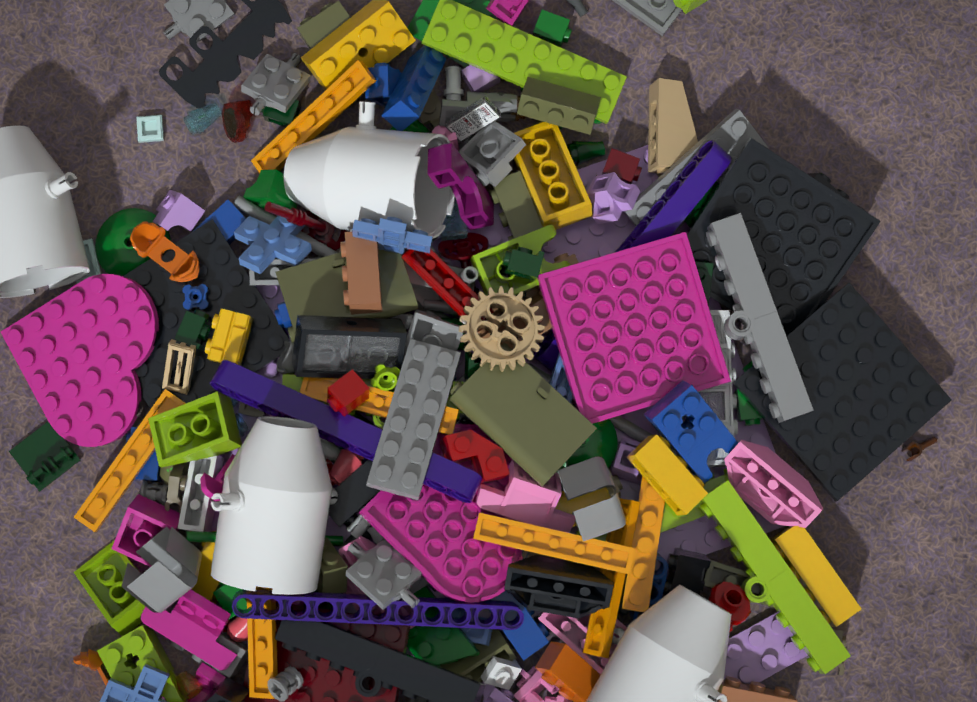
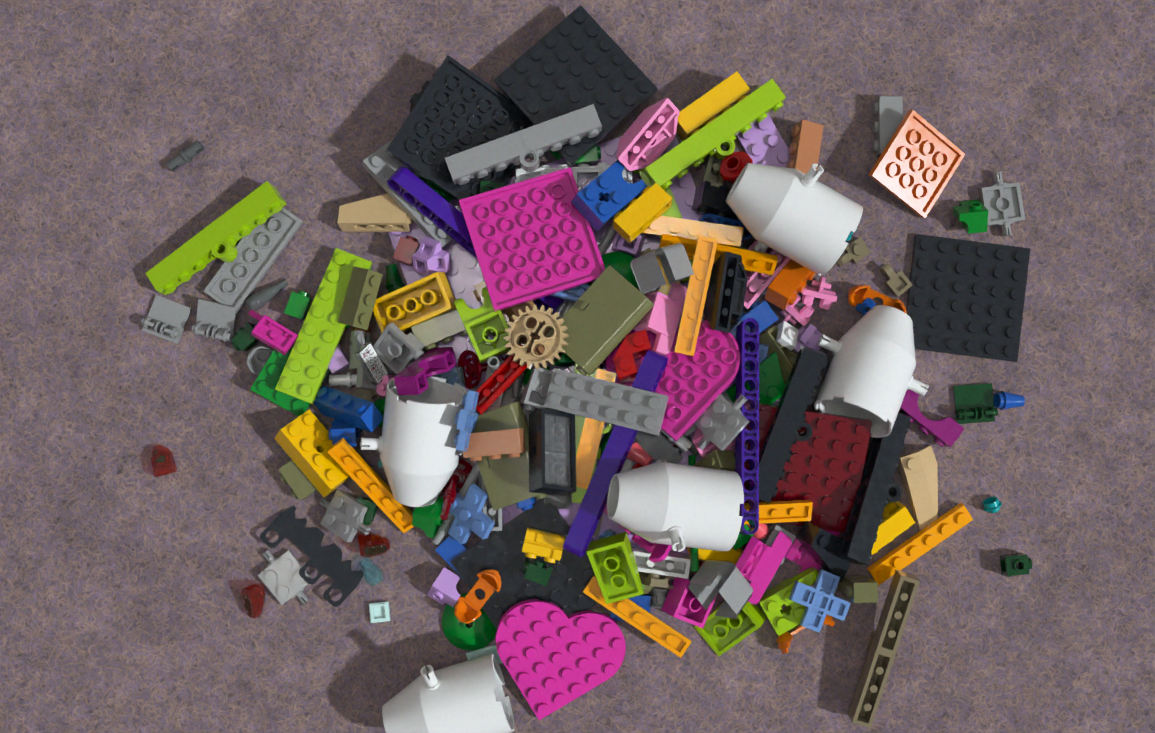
camera: 90 degrees left, 5 degrees up
dark green hinge [9,421,80,492] -> none
tan tile [162,339,196,395] -> none
clear yellow hose [176,671,203,700] -> none
blue plate [182,284,208,310] -> none
light grey bush [267,666,304,702] -> none
red brick [327,369,370,417] -> none
lime plate [370,364,400,391] -> none
dark green brick [502,247,545,281] -> none
reddish brown hand [901,437,937,461] -> none

